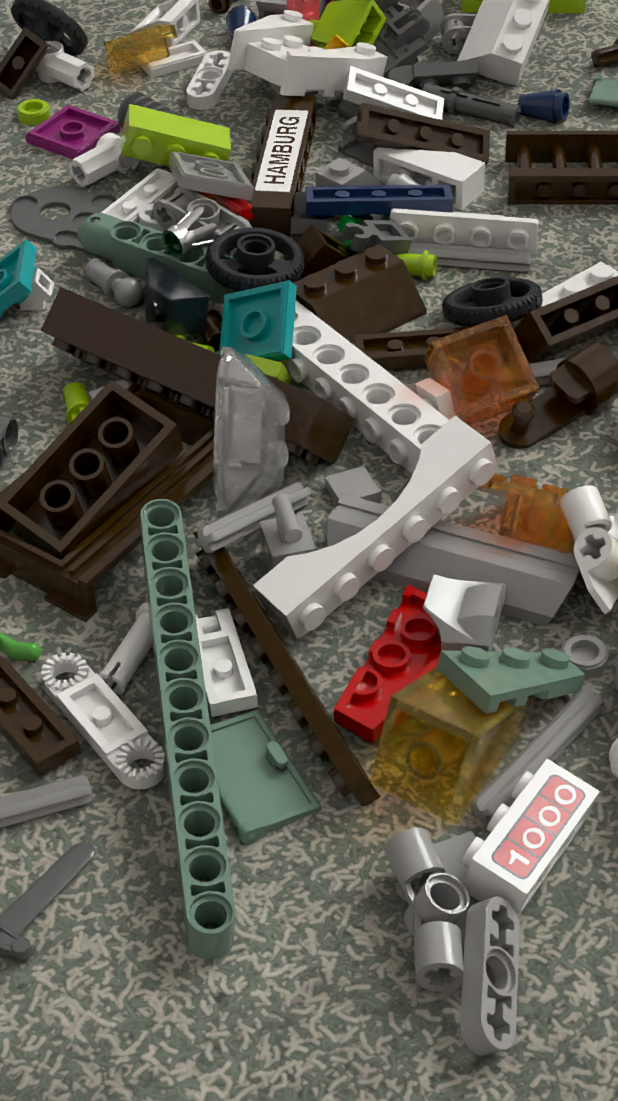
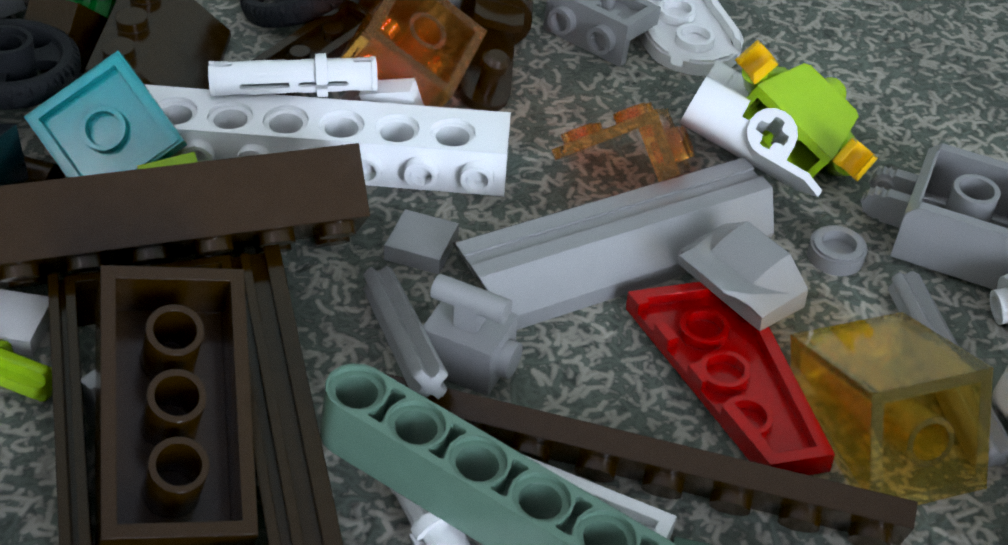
camera: 55 degrees left, 0 degrees up
clear wedge [213,347,290,519] -> none
white arch [253,416,499,639] -> none
sand green wing [436,646,586,714] -> none
none -> white pin [208,53,378,97]

